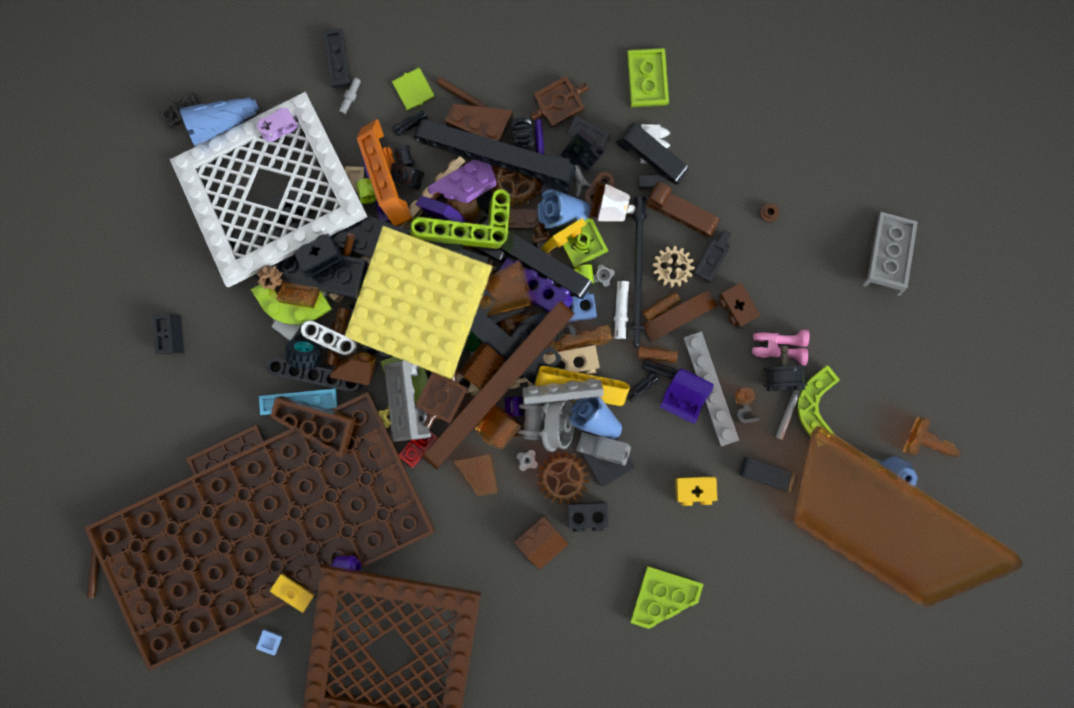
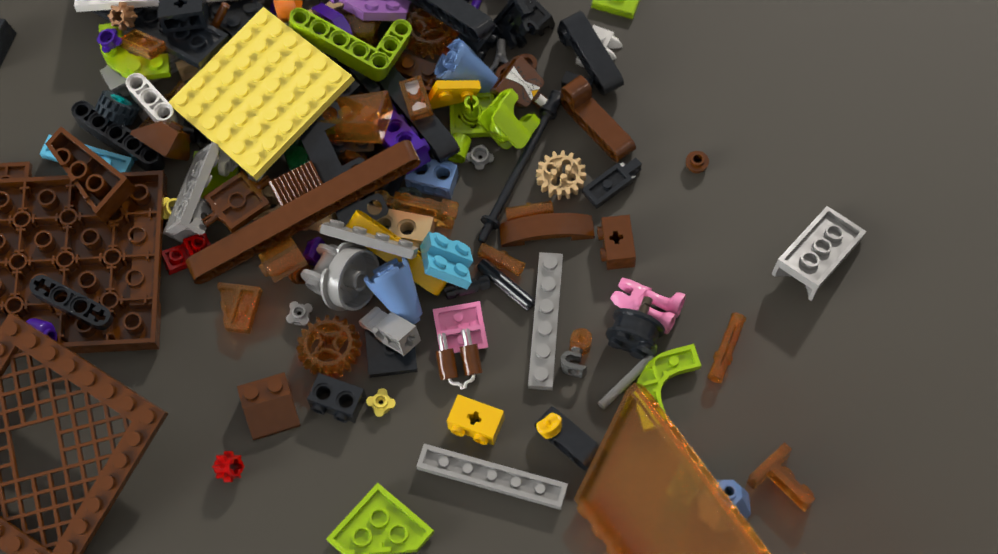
camera: 30 degrees right, 20 degrees down
white pin [613,281,629,339] -> none
dark purple bracket [660,368,714,424] -> none
none -> black beam [29,275,113,330]
none -> dark purple plate [97,28,122,53]
none -> red gear [212,451,245,482]
none -> light yellow plate [366,388,396,417]
none -> clear orange piece [399,75,434,122]
none -> light grey plate [416,444,568,510]
none -> medium azure plate [420,232,473,289]
none -> bright pink slope [433,301,488,354]
none -> reddish brown piece [436,328,483,389]
none -> lime piece [478,88,540,149]
none -> yellow piece [536,413,562,439]
none -> clear orange pin [707,313,746,383]

